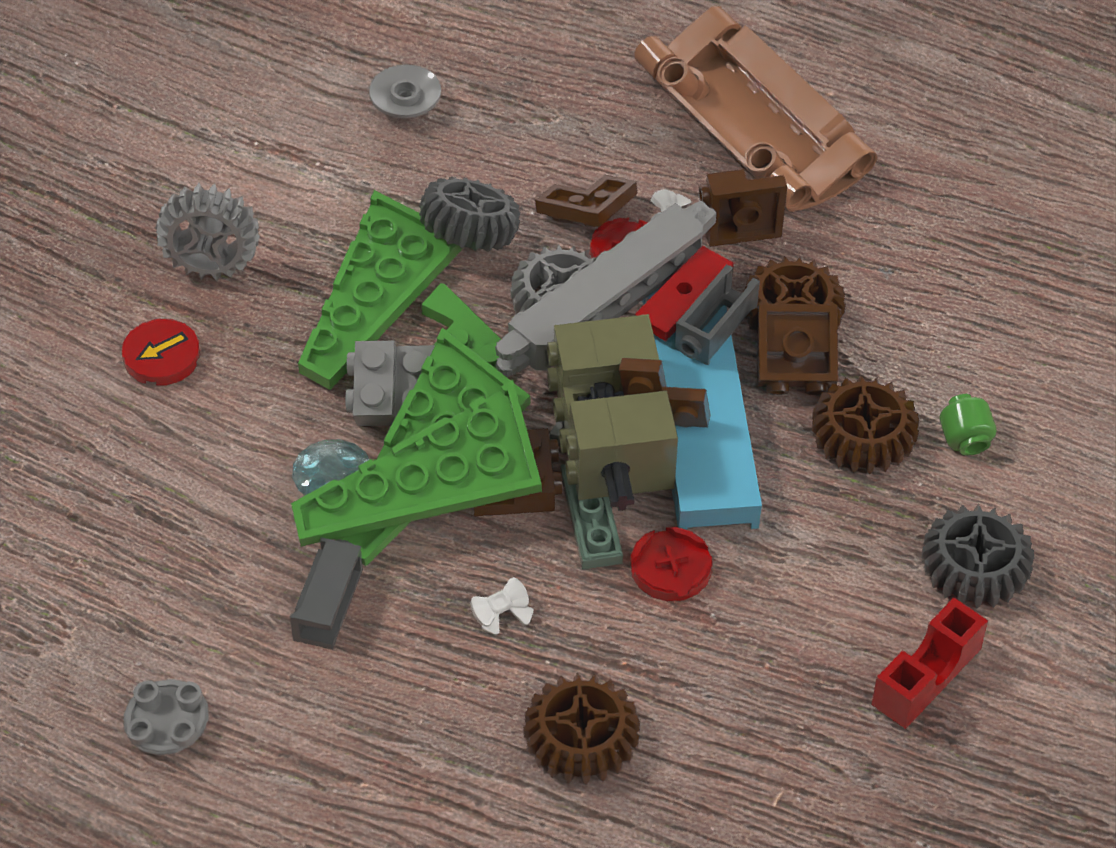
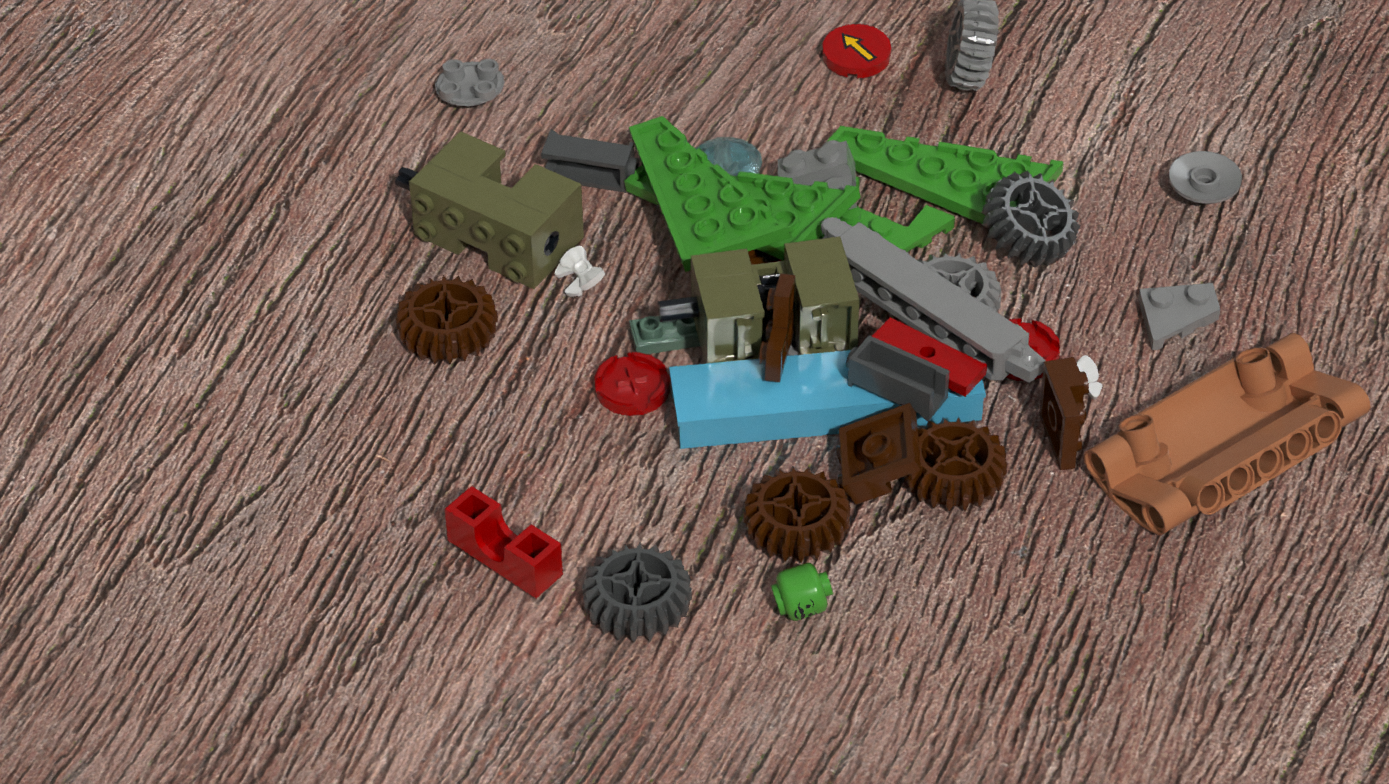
camera: 90 degrees right, 5 degrees down
reddish brown plate [535,174,638,227] -> none
none -> olive piece [395,131,584,289]
none -> light grey wing [1138,283,1220,350]

